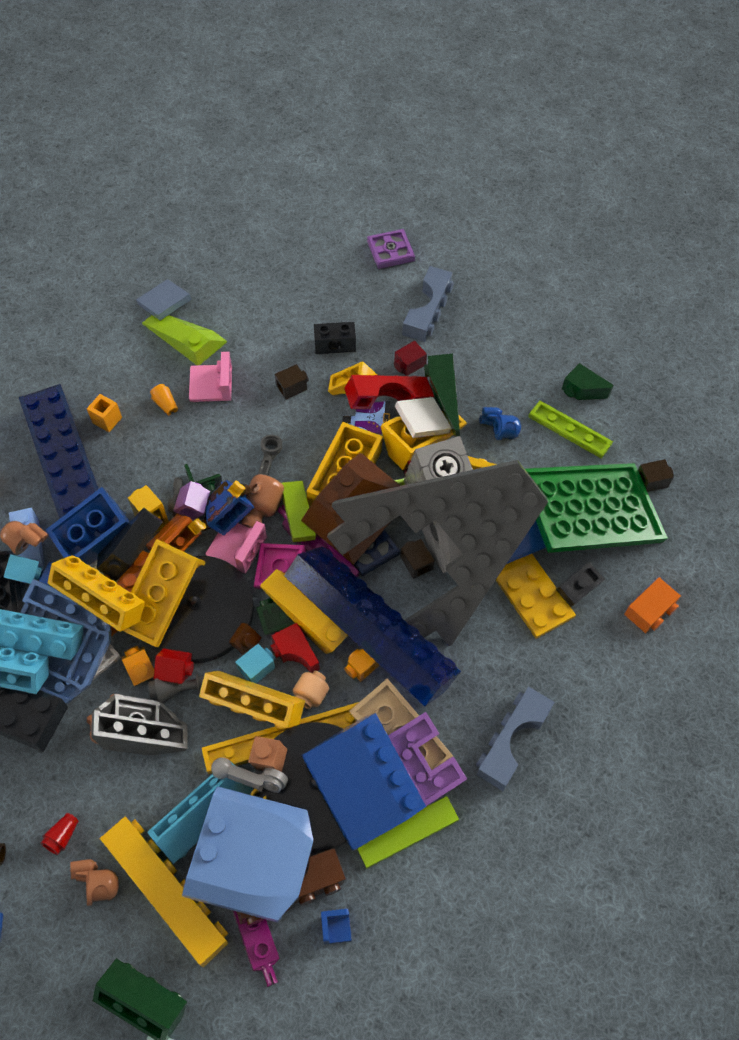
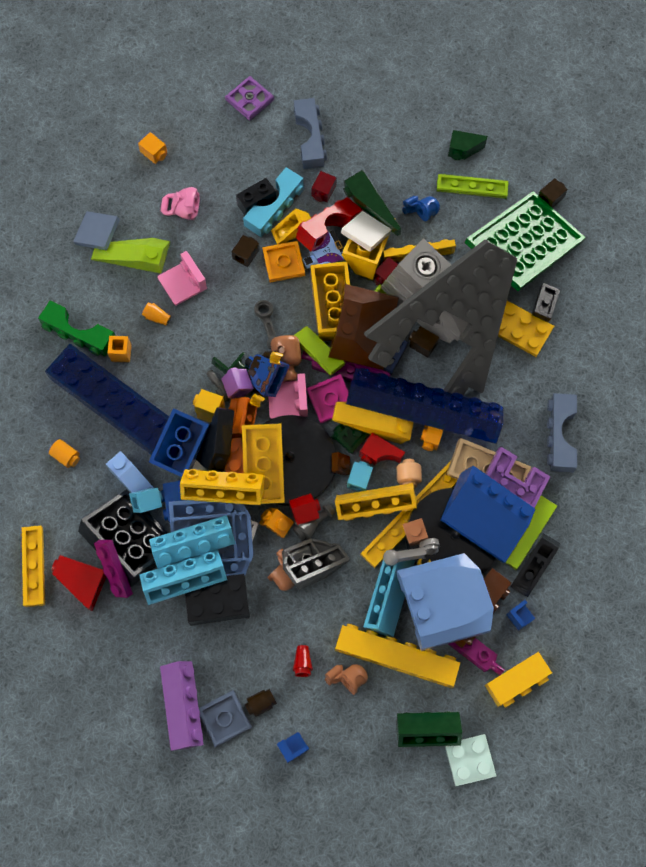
camera: 30 degrees left, 10 degrees up
nougat piece [0,521,48,555] -> none
orange brick [624,577,681,634] -> none
none -> green arch [38,300,115,356]
none -> light orange brick [138,132,167,164]
none -> bright pink piece [160,187,200,220]
none -> medium azure arch [243,167,304,237]
none -> light orange plate [262,241,305,283]
none -> yellow brick [484,652,552,708]
none -> black slope [510,533,560,597]

